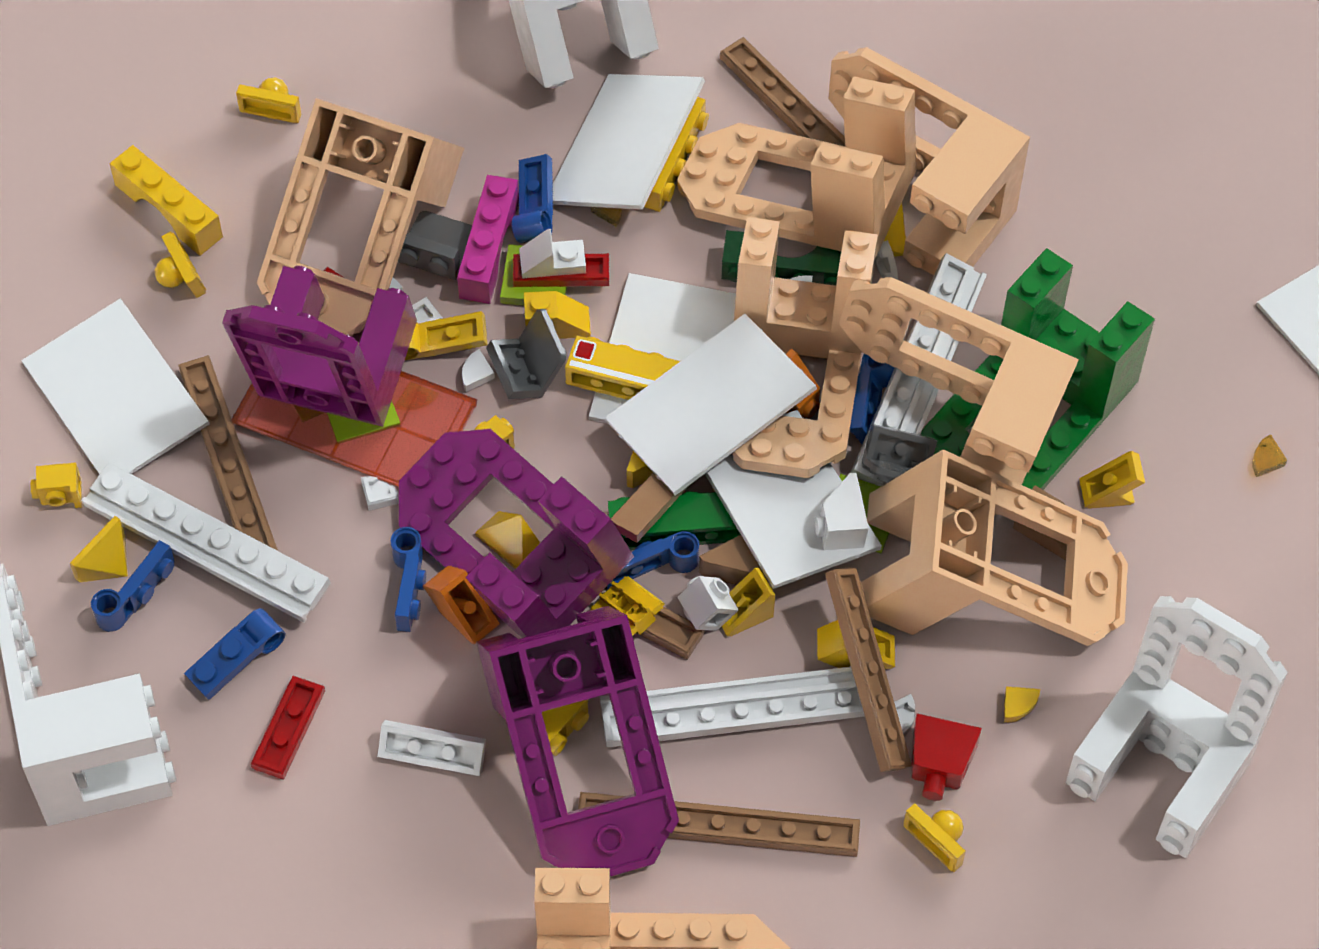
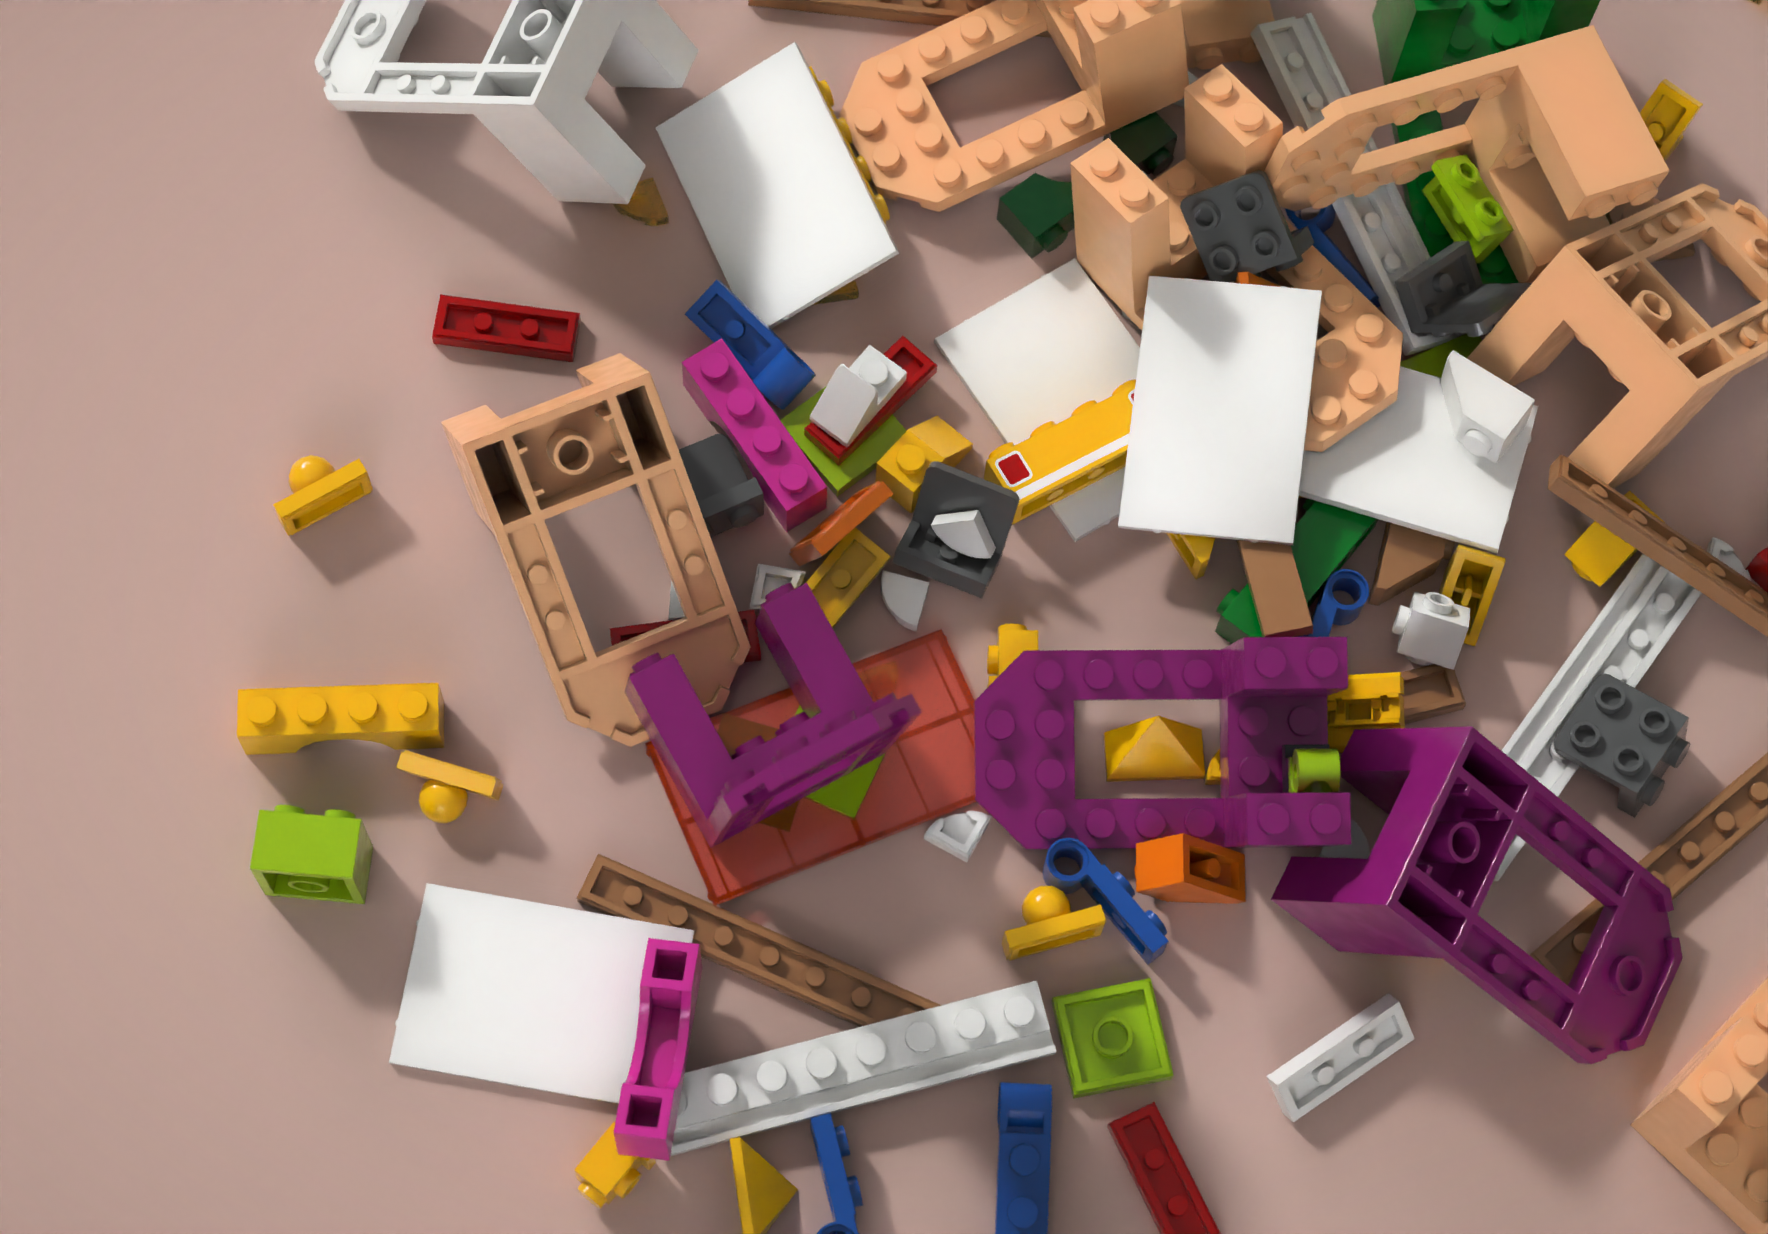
camera: 50 degrees left, 10 degrees up
none -> lime brick [250,805,373,904]
none -> red tile [432,294,581,362]
none -> clear yellow tile [613,177,669,226]
none -> dark pink arch [613,938,702,1161]
none -> orange tile [789,481,894,567]
none -> white tile [931,510,996,559]
none -> yellow tile [1001,886,1106,961]
none -> lime tile [1051,978,1174,1099]
none -> dark grey bracket [1180,170,1314,283]
none -> lime leg [1282,744,1340,793]
none -> lime bracket [1422,154,1514,264]
none -> dark grey bracket [1554,674,1690,818]

